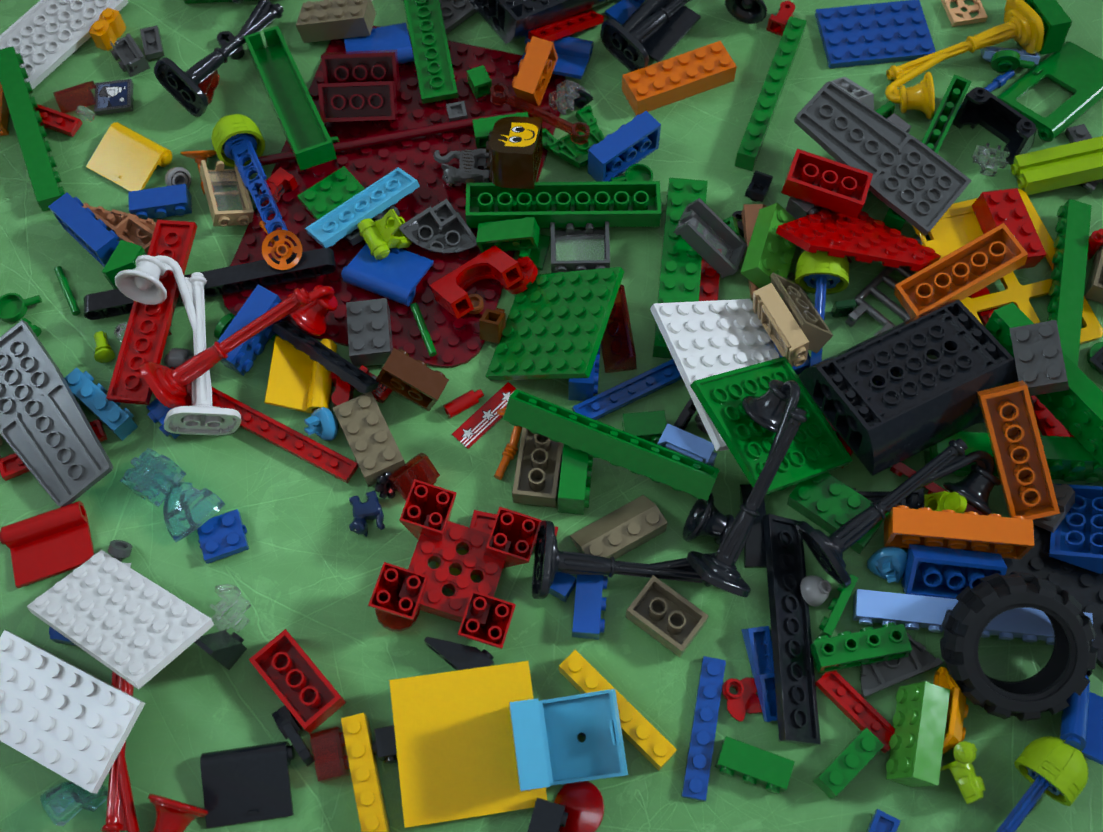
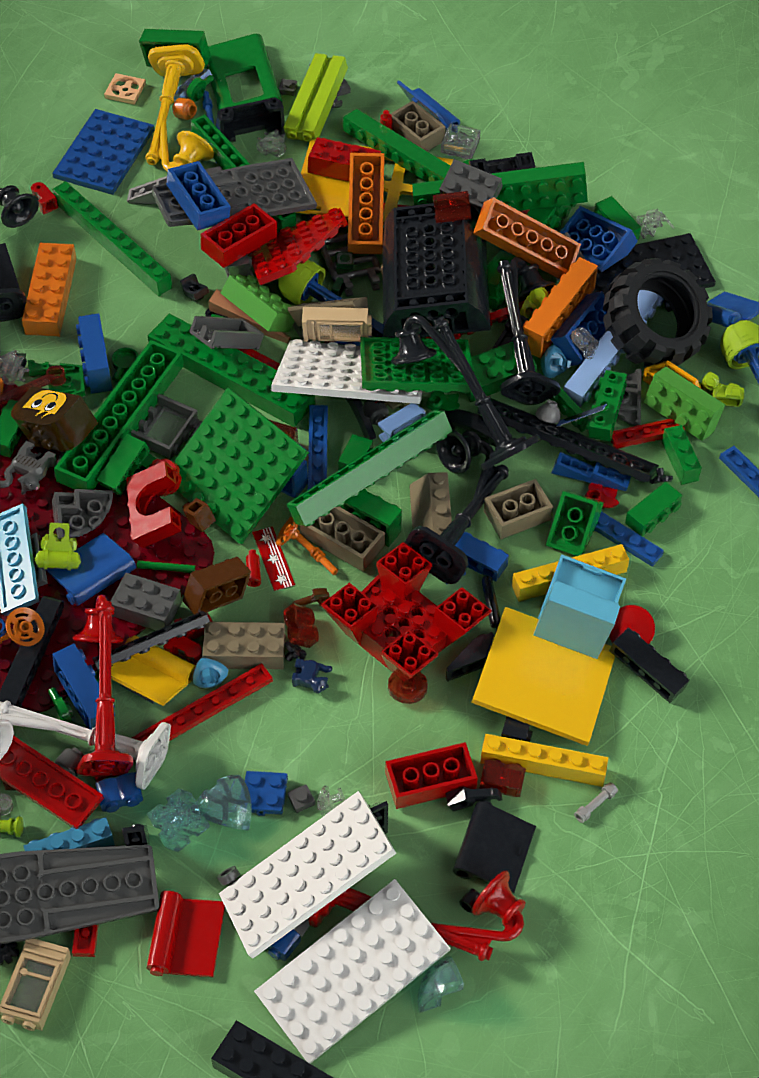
camera: 65 degrees left, 10 degrees down
none -> black slope [122,824,149,846]
none -> blue brick [166,161,231,231]
none -> orange head [172,98,197,120]
none -> dark grey plate [287,785,315,813]
none -> reddish brown bar [293,588,330,608]
none -> dark green tile [335,252,354,269]
none -> clear red panel [433,191,471,223]
none -> black hose [459,888,480,913]
none -> black axle [482,576,501,628]
none -> green slope [546,491,604,556]
none -> black sticker [556,404,607,427]
none -> clear plate [571,327,599,359]
none -> black plant [649,468,673,484]

